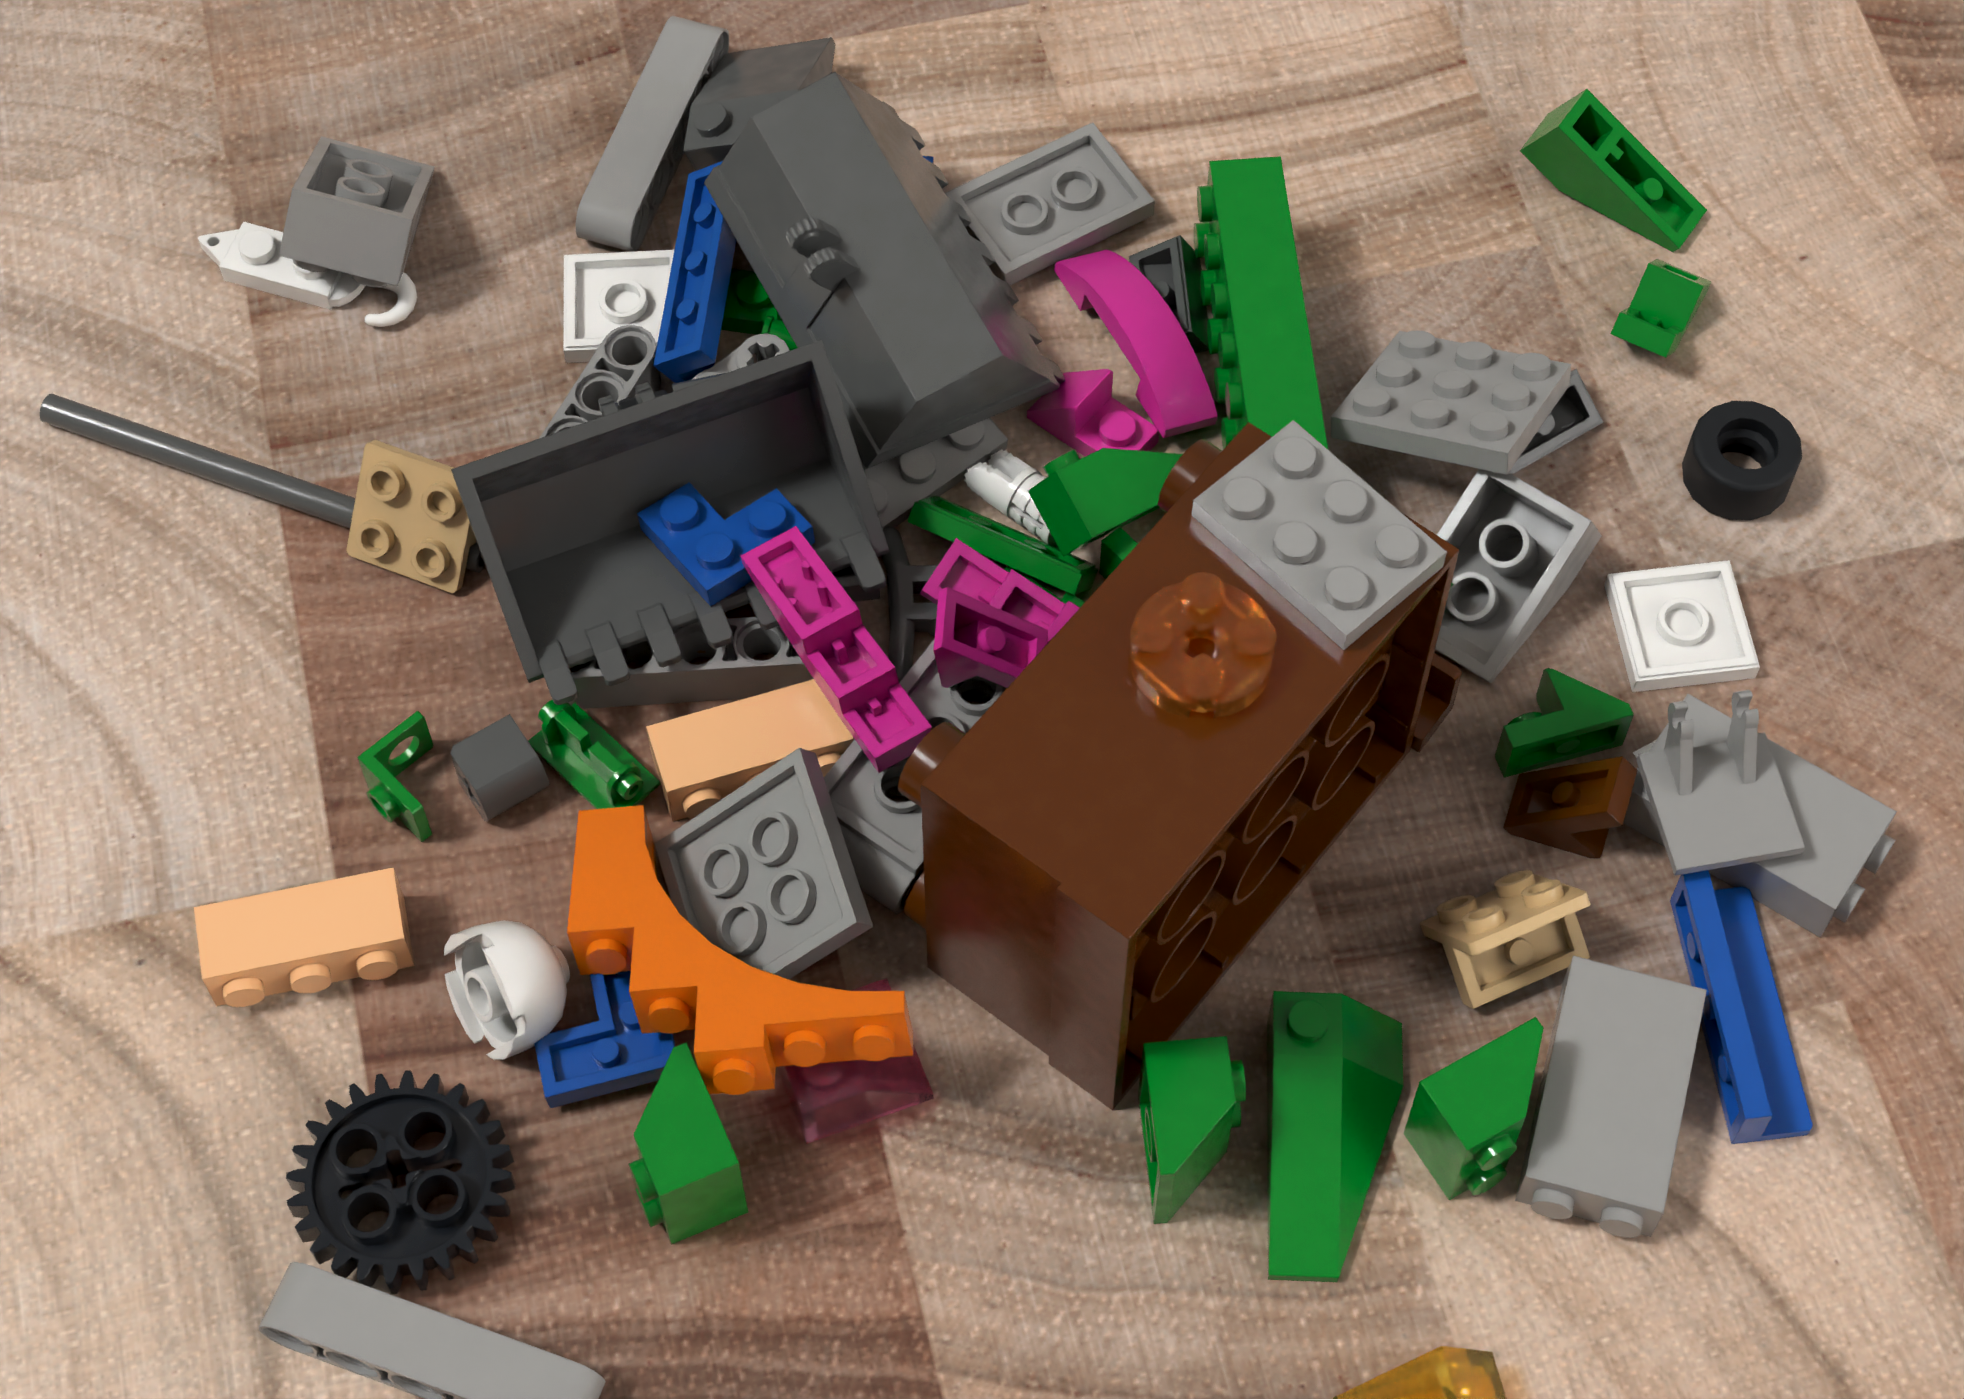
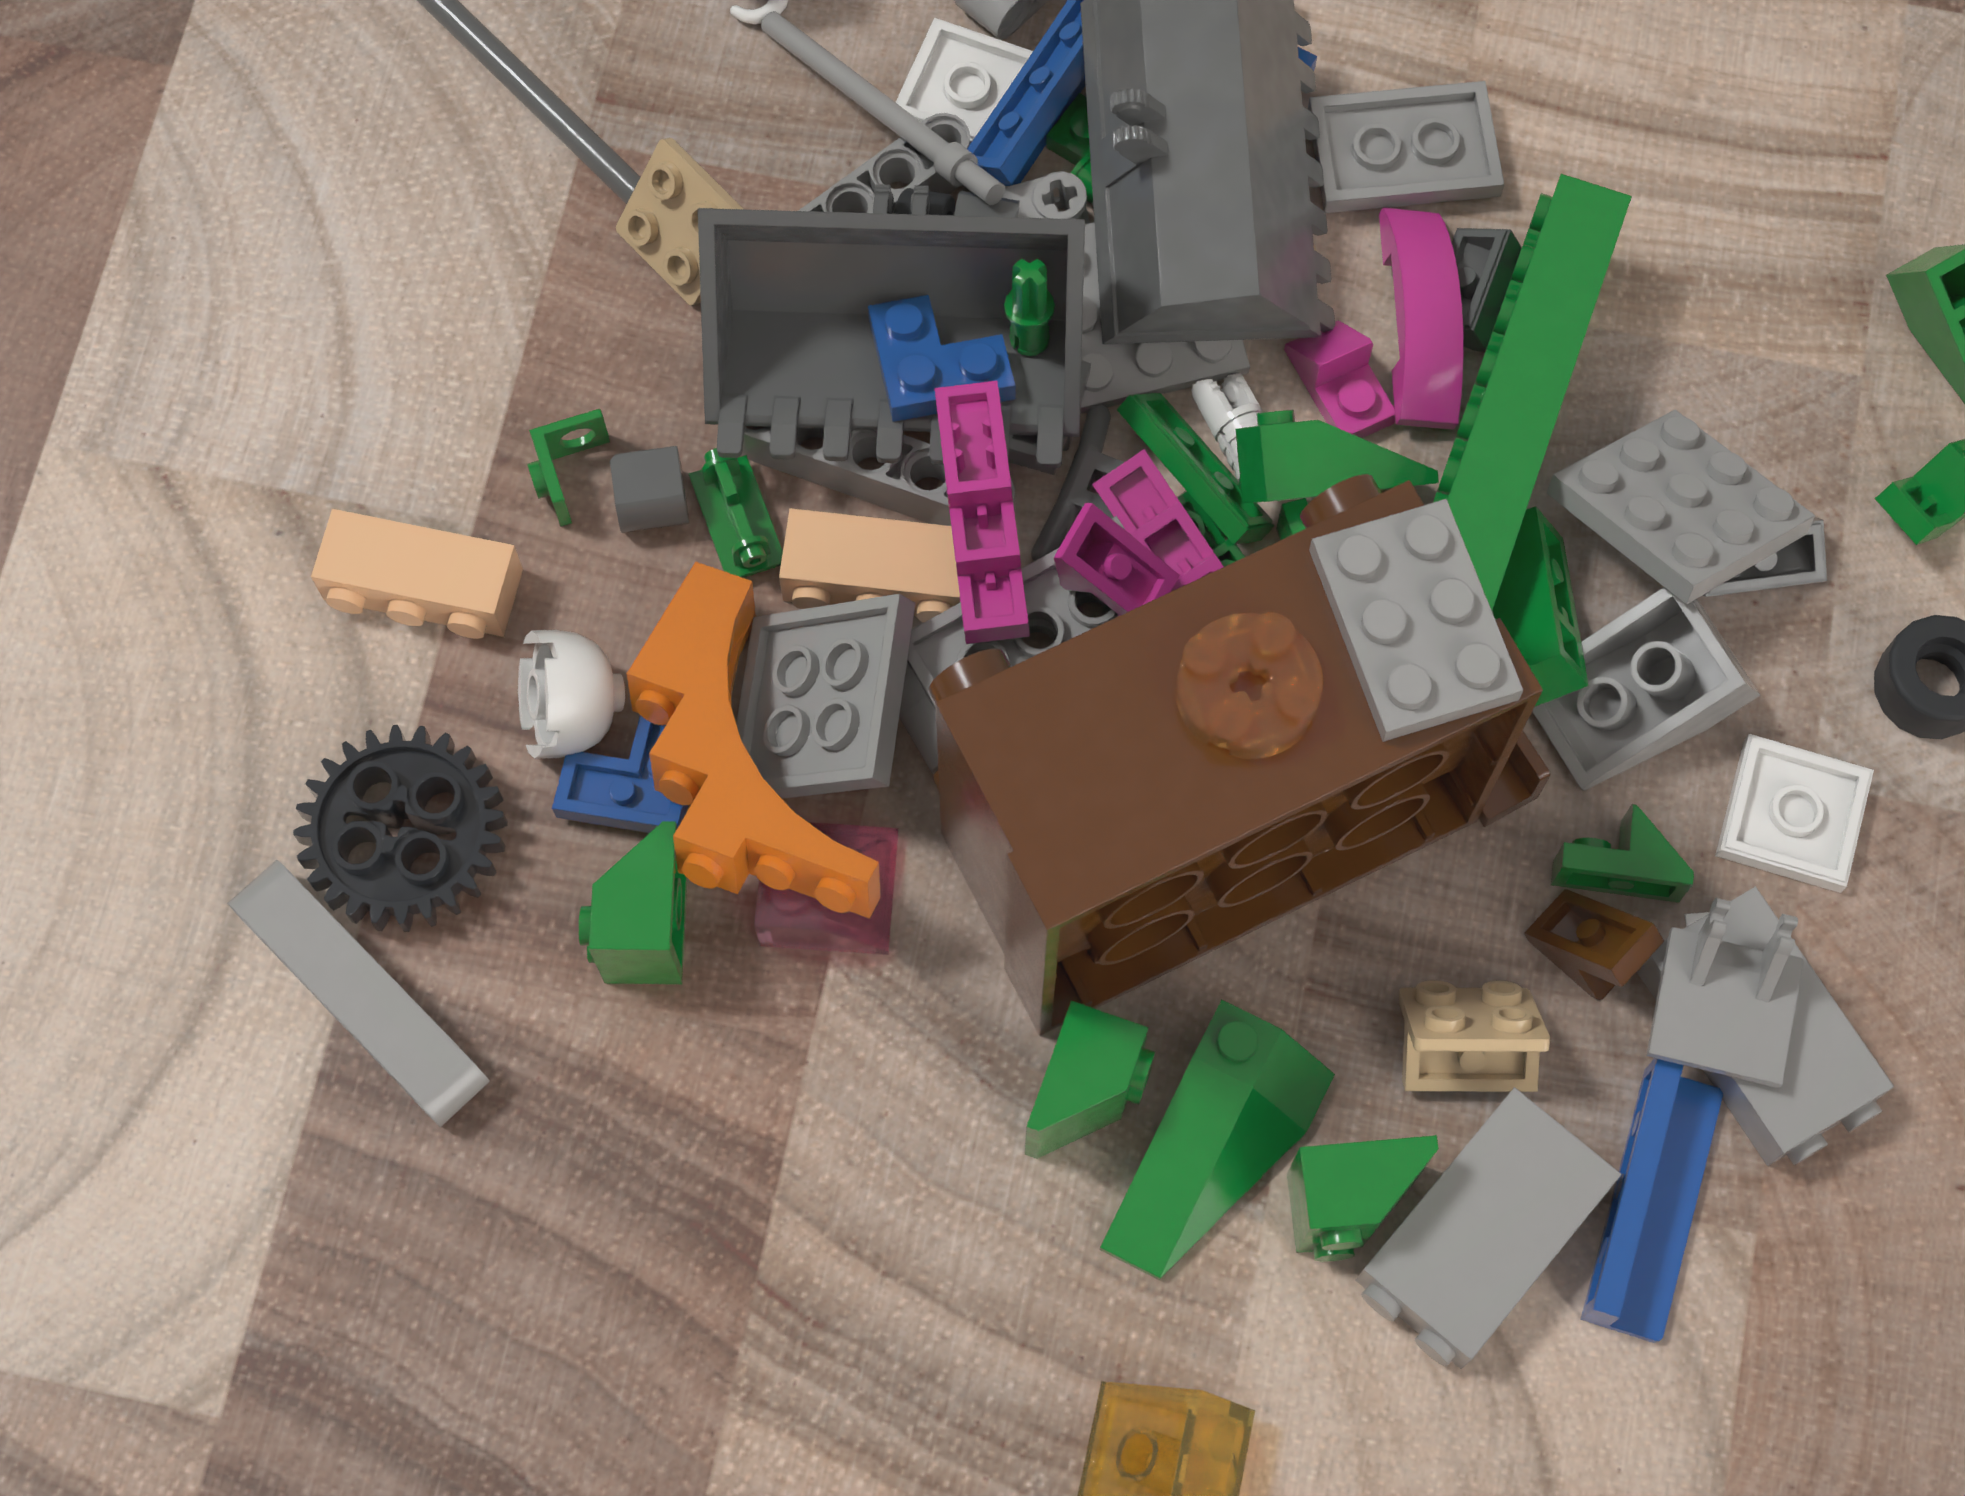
camera: 25 degrees right, 10 degrees up
none -> light grey bar [761,11,1005,205]
none -> green axle [1004,259,1055,356]

